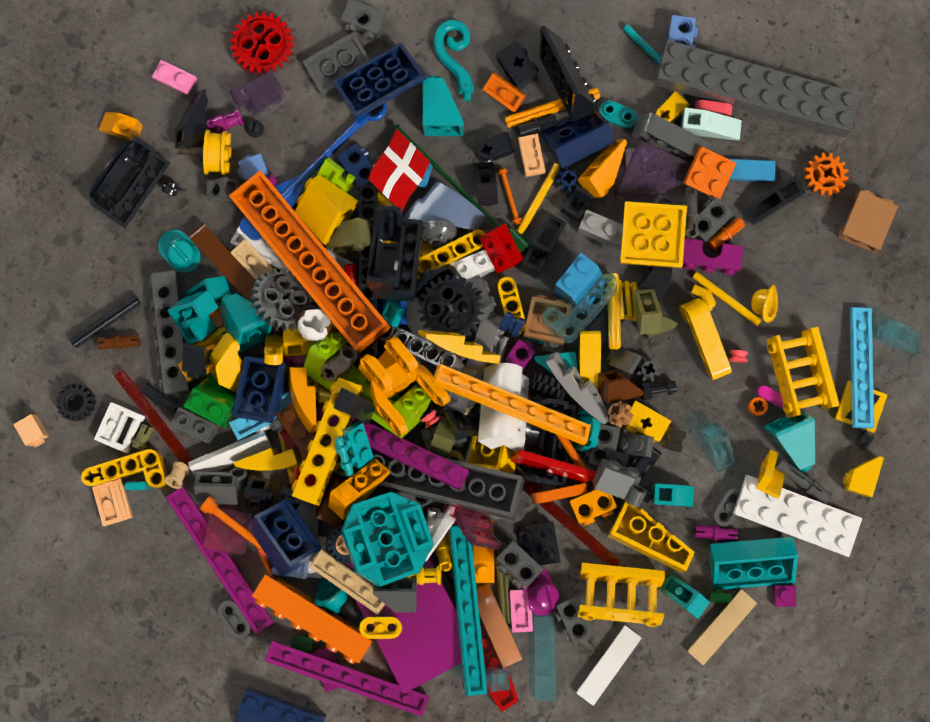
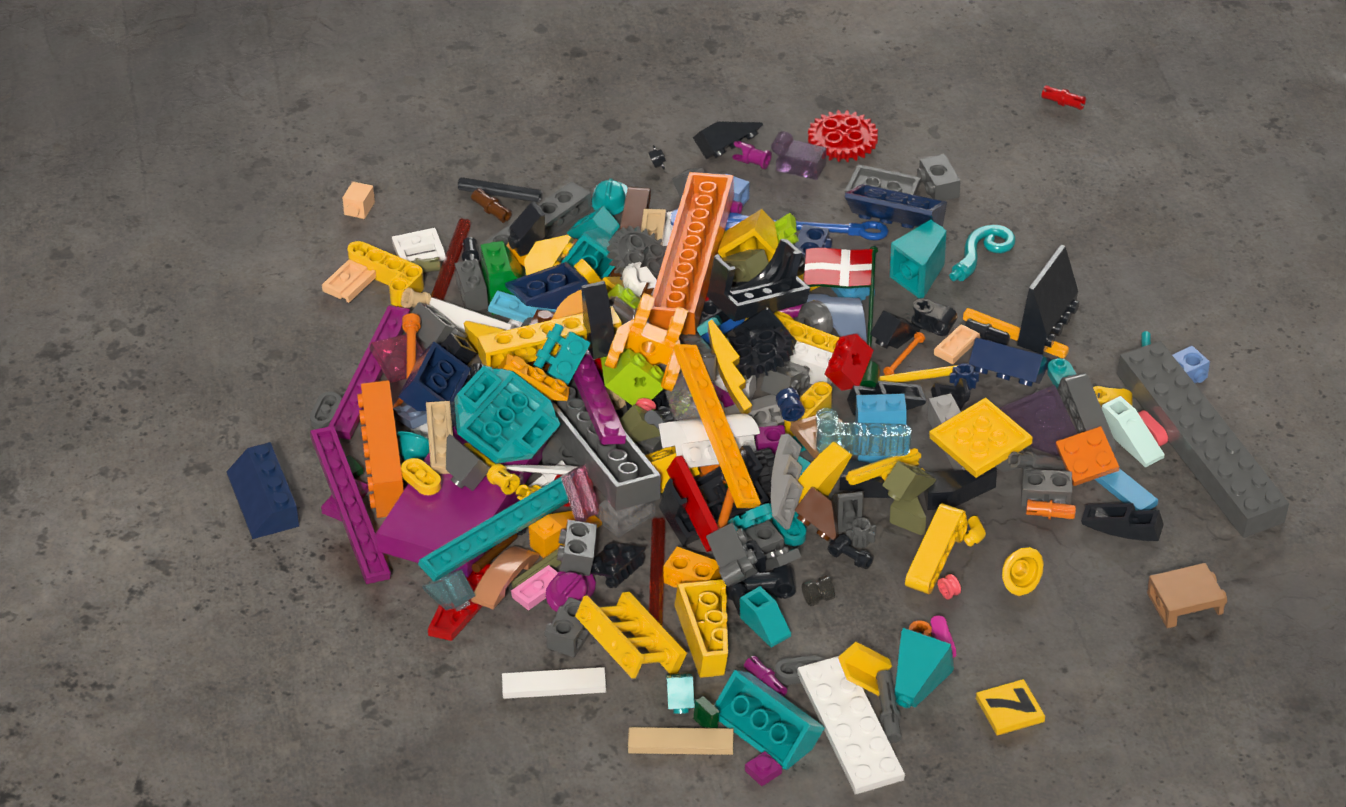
camera: 45 degrees right, 40 degrees down
black tyre [55,384,96,421] -> none
black piece [88,137,170,229] -> none
light orange slope [99,112,143,141] -> none
teal tile [125,481,151,491] -> none
bright pink plate [152,60,197,96] -> none
teal brick [167,290,218,344] -> none
yellow wheel [177,130,232,176] -> none
black piece [247,120,264,138] -> none
orange plate [482,72,526,112] -> none
black brick [496,41,539,90] -> none
orange beam [531,483,588,504] -> none
clear light blue tile [533,616,556,701] -> none
light orange slope [577,139,627,198] -> none
medium nougat gear [607,400,634,428] -> none
yellow brick [624,400,671,443] -> none
magenta arch [682,238,743,276] -> none
yellow bar [692,272,762,326] -> none
clear light blue slope [699,422,736,472] -> none
yellow fence [766,327,840,418] -> none
orange gear [803,153,849,197] -> none
yellow slope [843,456,884,497] -> none
medium azure tile [850,307,874,429] -> none
black bush [854,430,875,450] -> none
clear light blue slope [876,319,922,355] -> none

